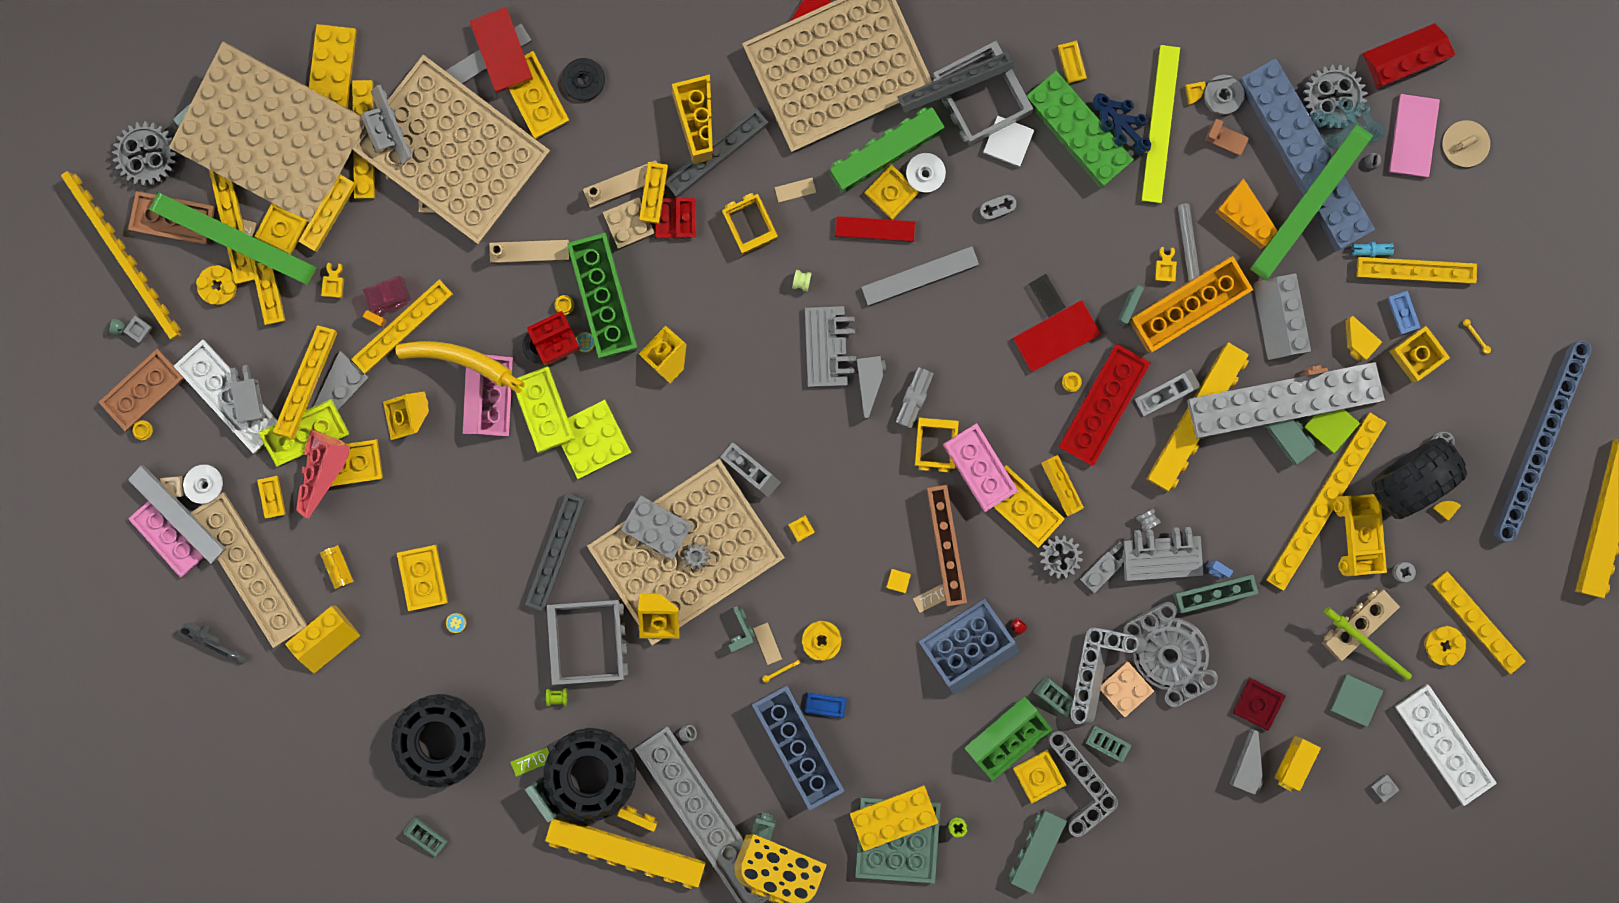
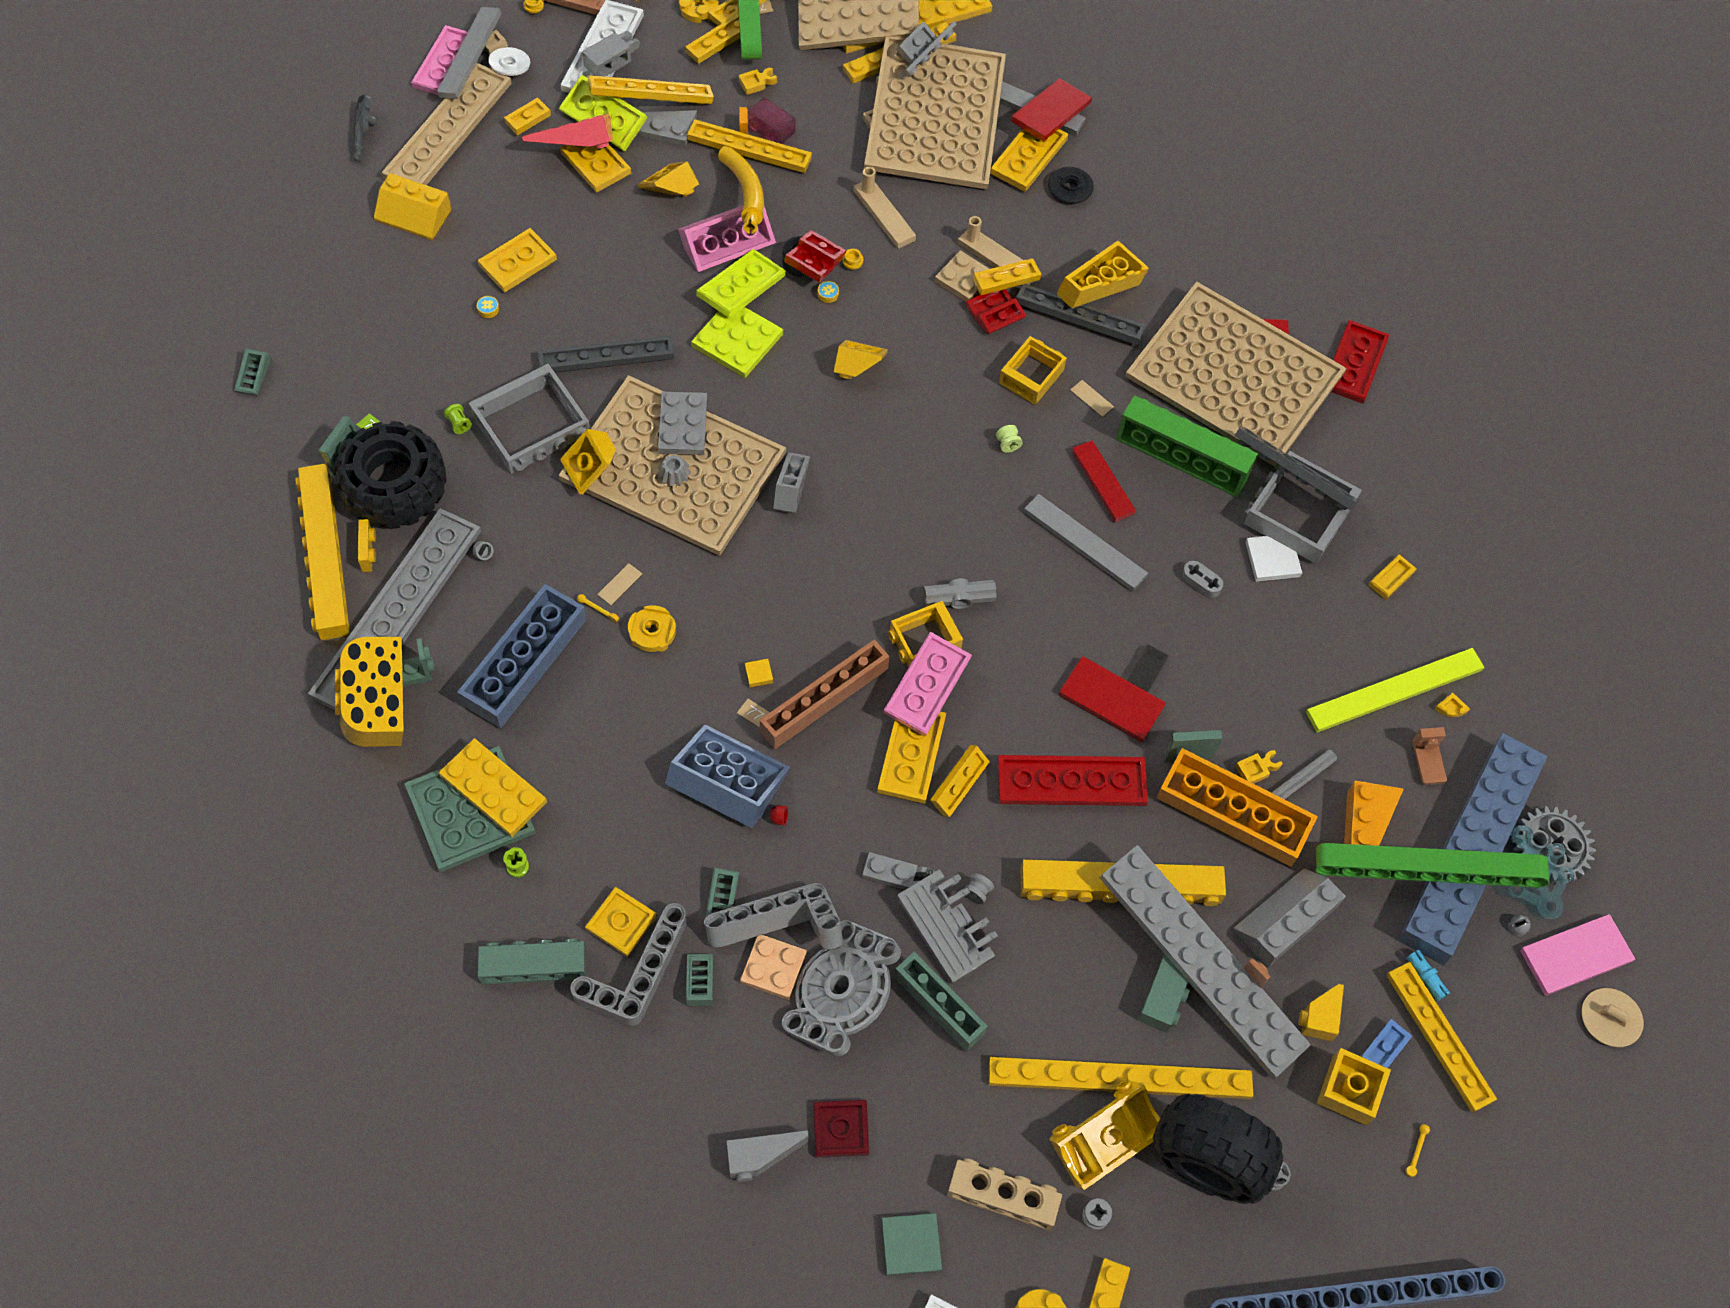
camera: 60 degrees right, 25 degrees down
yellow plate [255,203,308,255] -> none
yellow plate [299,174,357,252] -> none
yellow hinge [320,545,354,589] -> none
black tyre [391,694,486,788] -> none
bright green brick [567,233,638,360] -> none
sand green bracket [729,606,755,652] -> none
yellow tile [788,515,815,542] -> none
light grey hinge [805,306,857,387] -> none
blue tile [805,692,847,718] -> none
light grey slope [857,356,886,419] -> none
yellow tile [864,164,920,220] -> none
white dish [906,153,946,193] -> none
bright green slope [965,697,1053,781] -> none
bright green brick [1027,71,1134,189] -> none
light grey gear [1039,535,1083,578] -> none
yellow plate [1062,372,1082,392] -> none
dark blue plant [1092,93,1151,156] -> none
light grey slope [1135,369,1200,416] -> none
light grey plate [1204,75,1244,115] -> none
medium blue plate [1206,560,1233,579] -> none
yellow window [1274,736,1321,792] -> none
lime tile [1303,409,1360,453] -> none
lime bar [1324,607,1412,681] -> none
red slope [1362,23,1456,90] -> none
yellow tile [1432,501,1461,521] -> none

